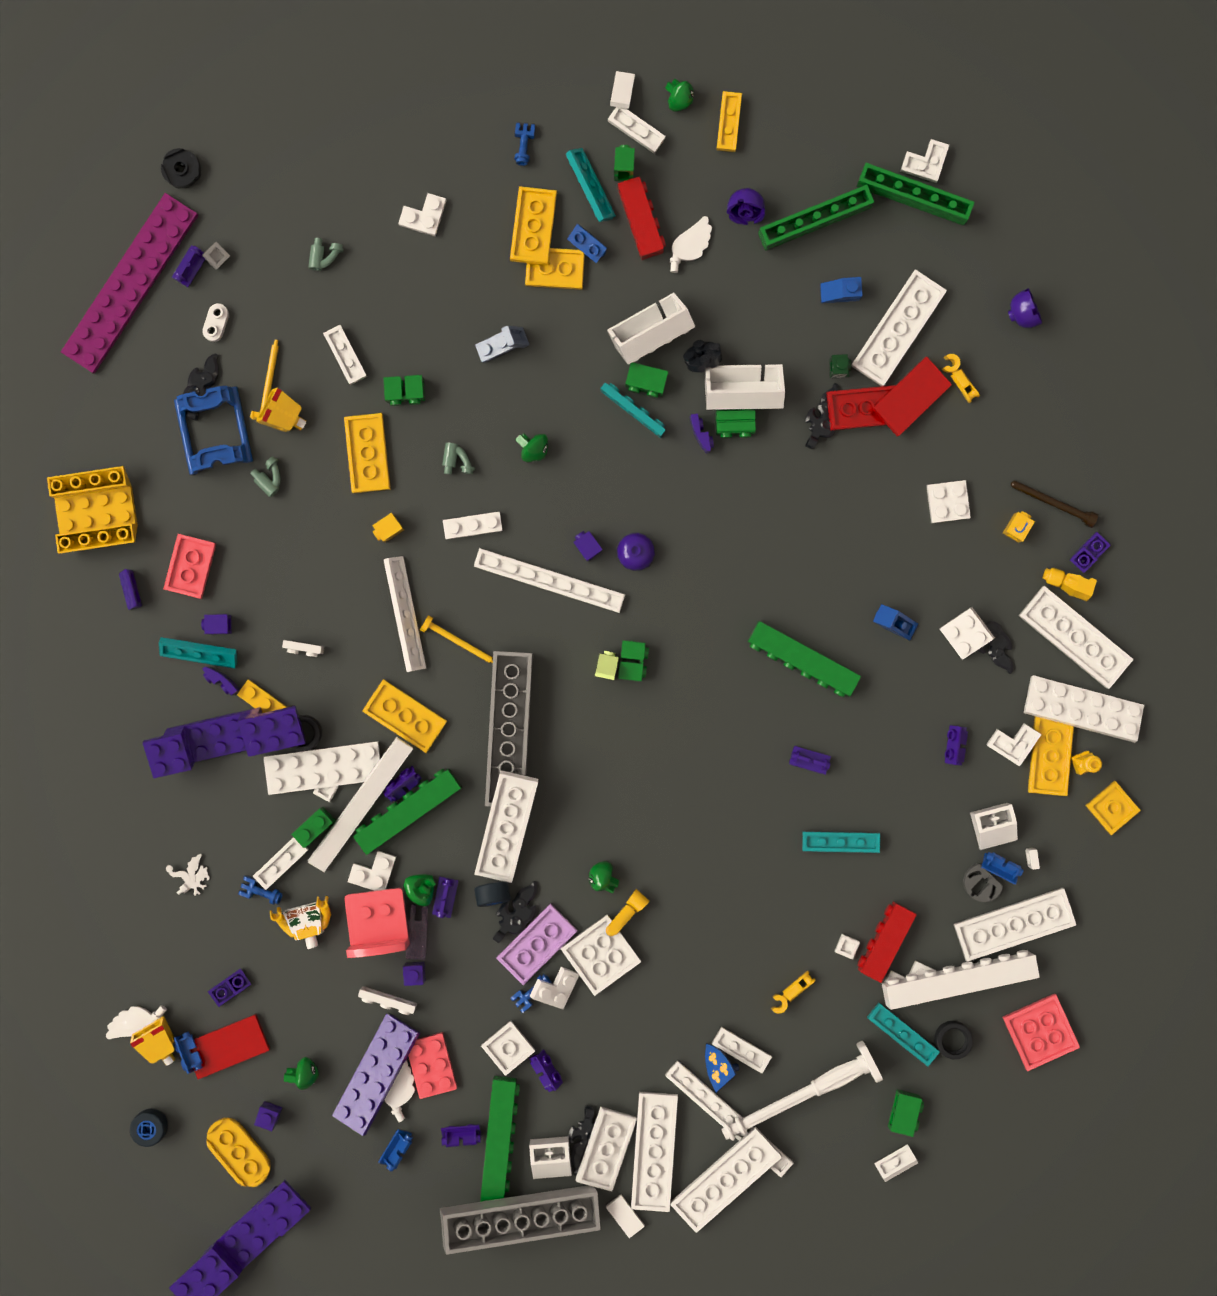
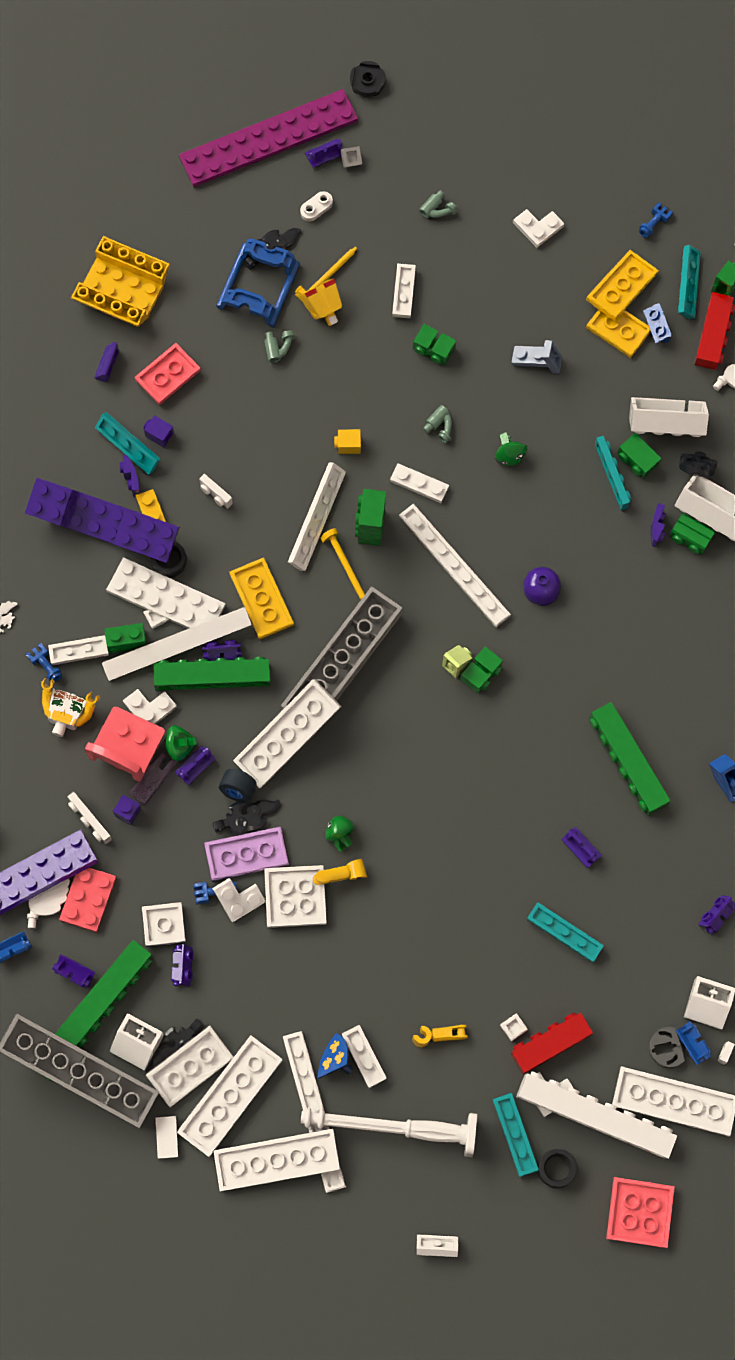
camera: 30 degrees right, 15 degrees down
yellow tile [344,413,391,493] -> none
dark purple brick [574,531,603,562] -> none
green brick [888,1089,924,1137] -> none
none -> green brick [355,489,386,546]

